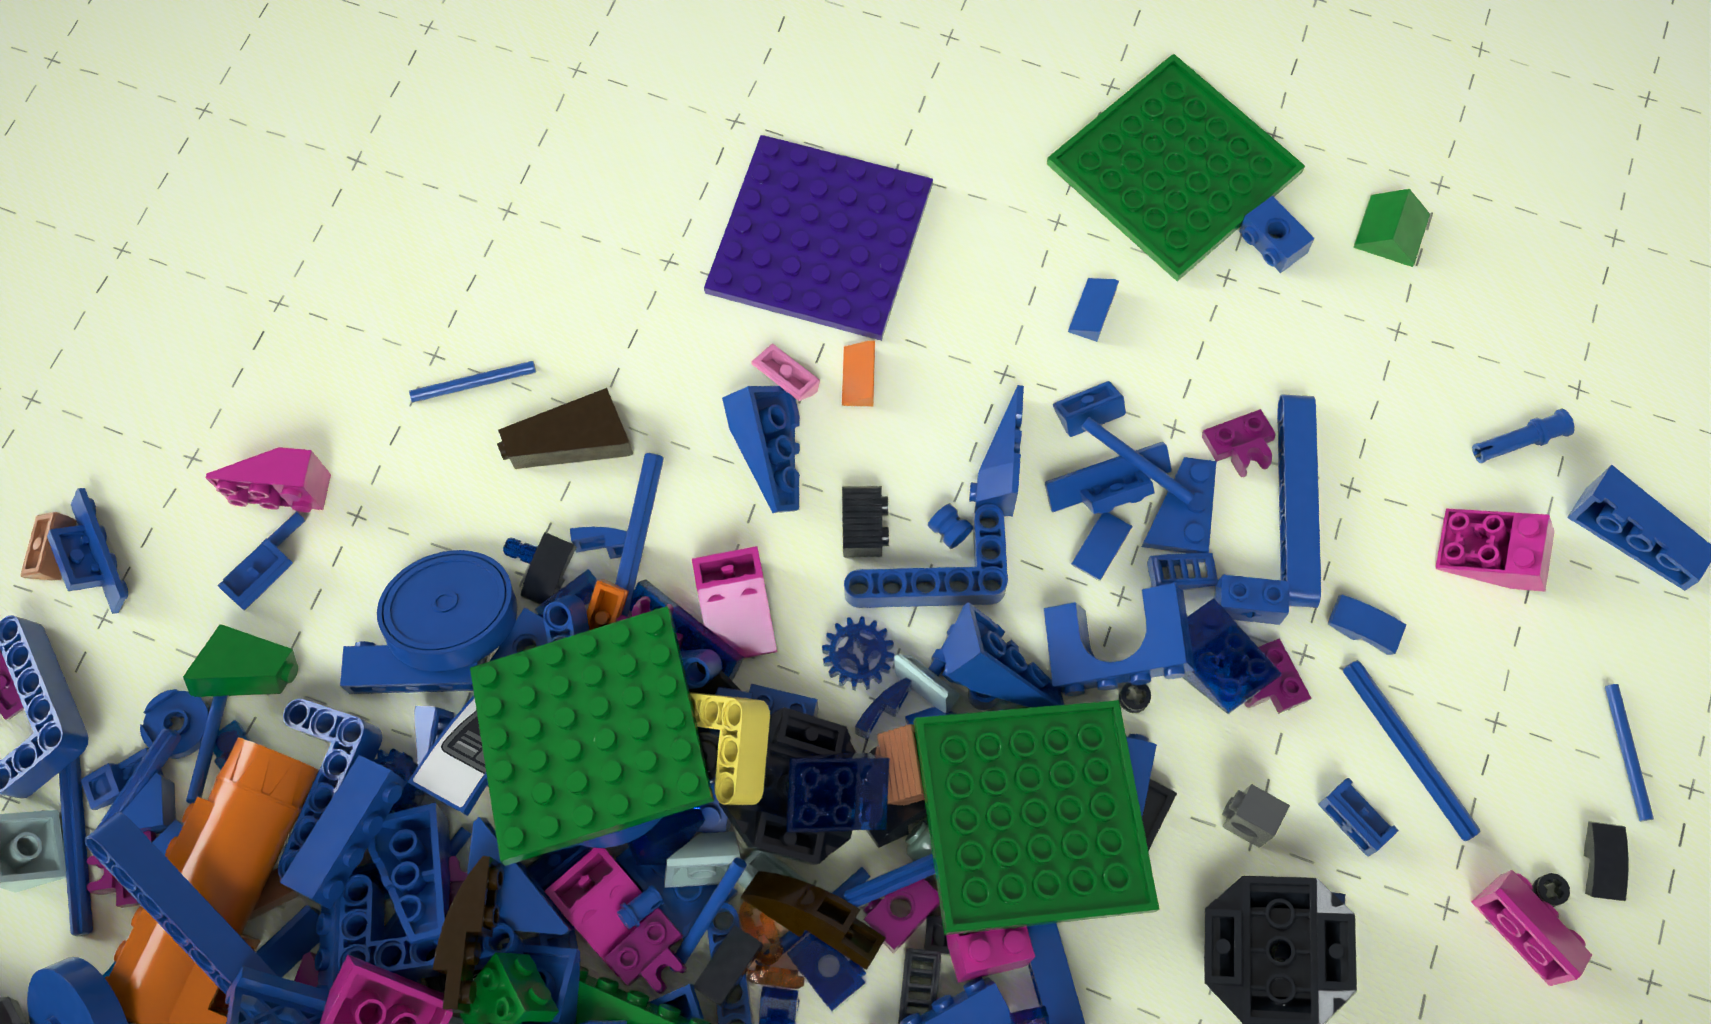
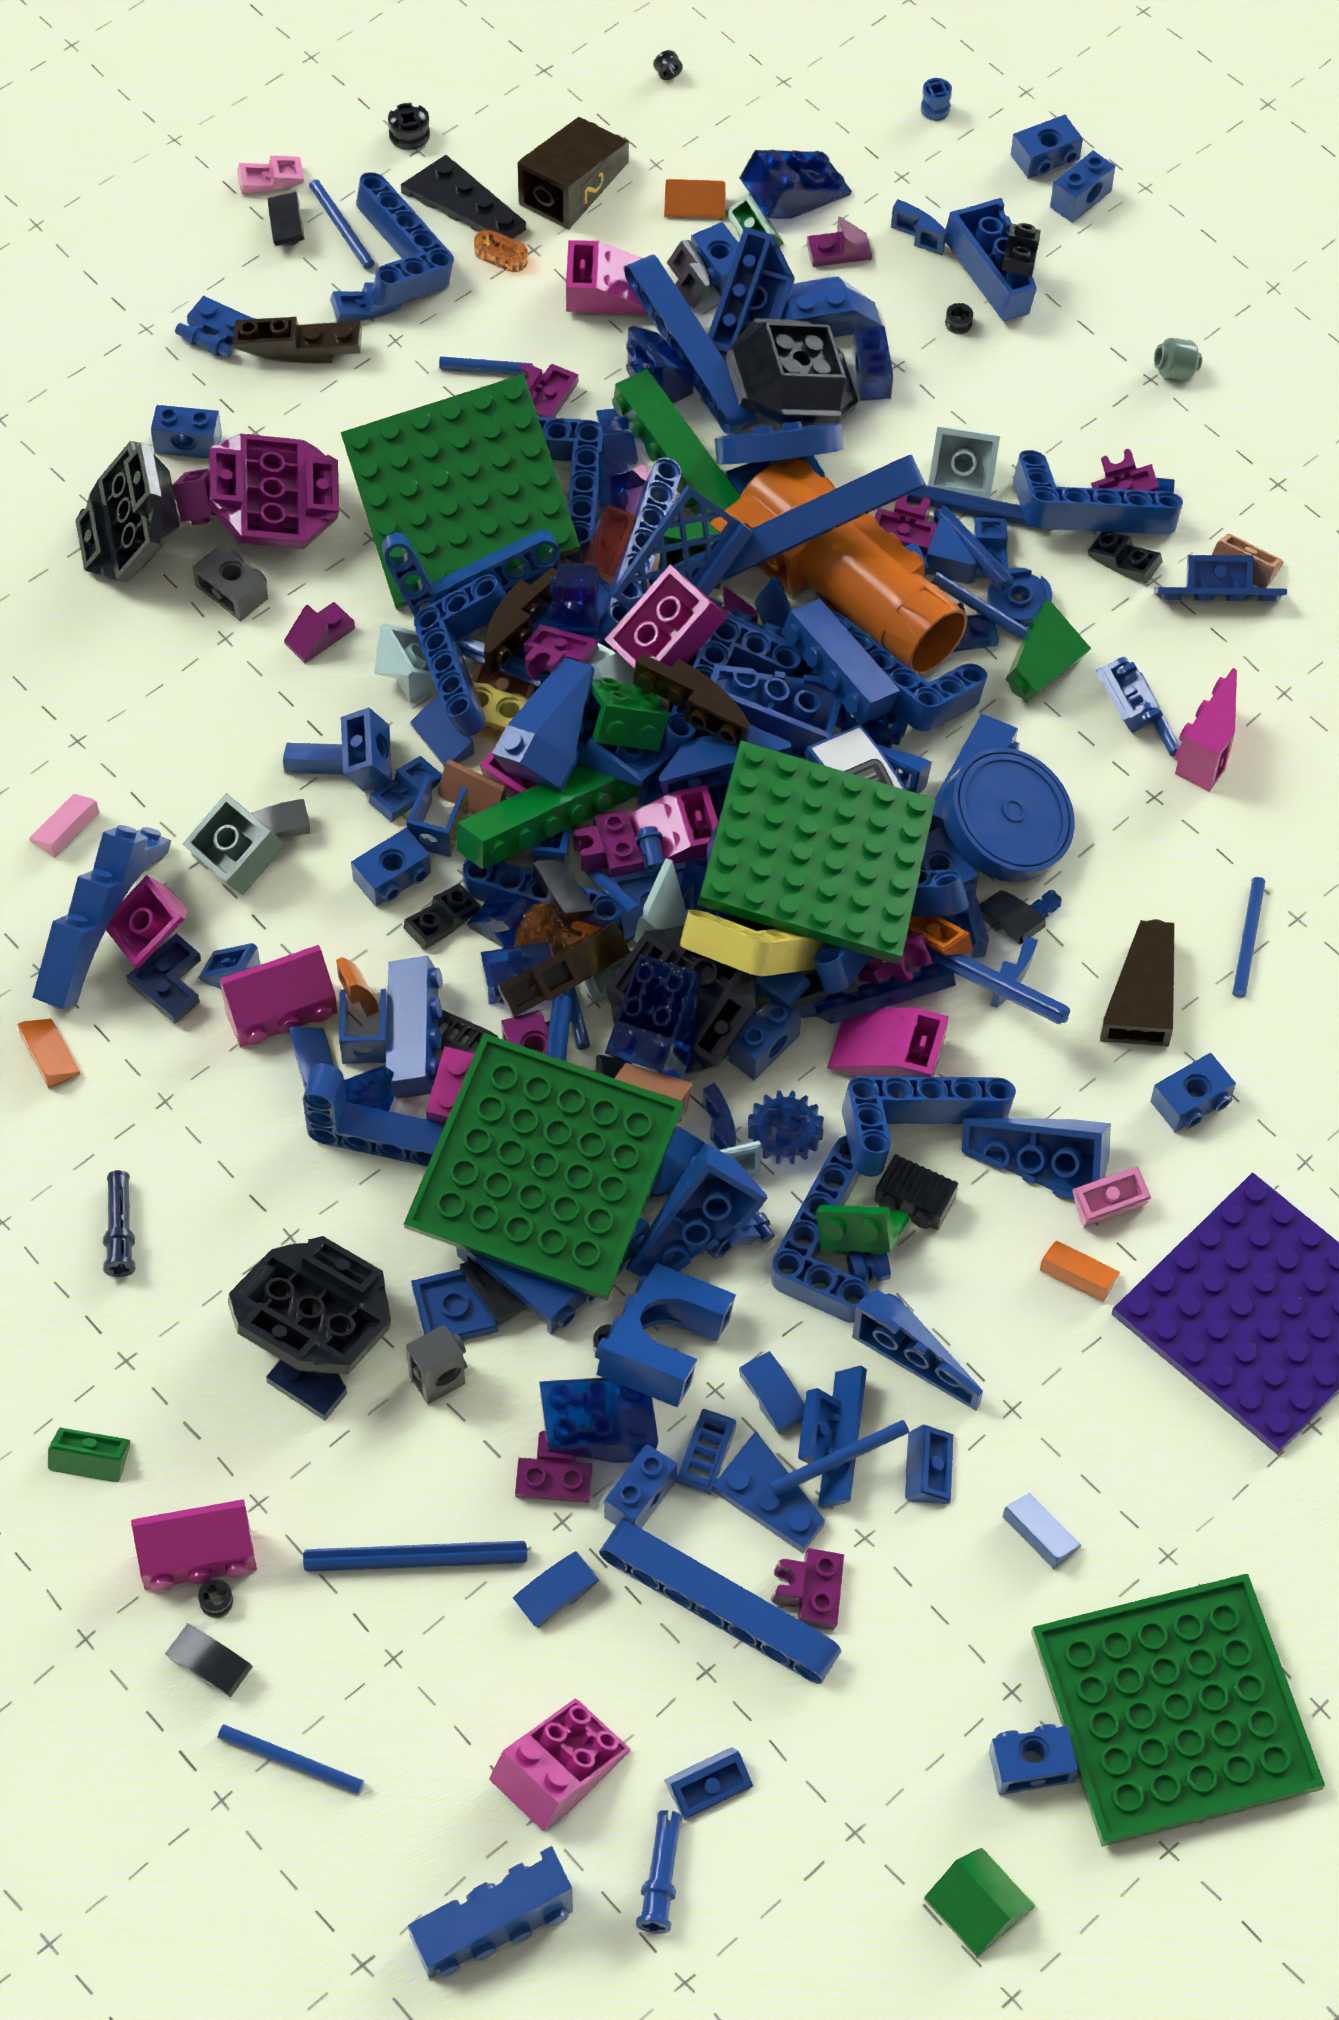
camera: 115 degrees right, 10 degrees down
blue hinge [1318,777,1399,857] -> none
none -> blue tile [411,1269,498,1340]
none -> blue slope [664,1747,754,1820]
none -> green bracket [816,1205,909,1255]
none -> blue beam [842,1076,1016,1177]
none -> black slope [1088,532,1163,583]
none -> blue brick [1150,1052,1236,1133]

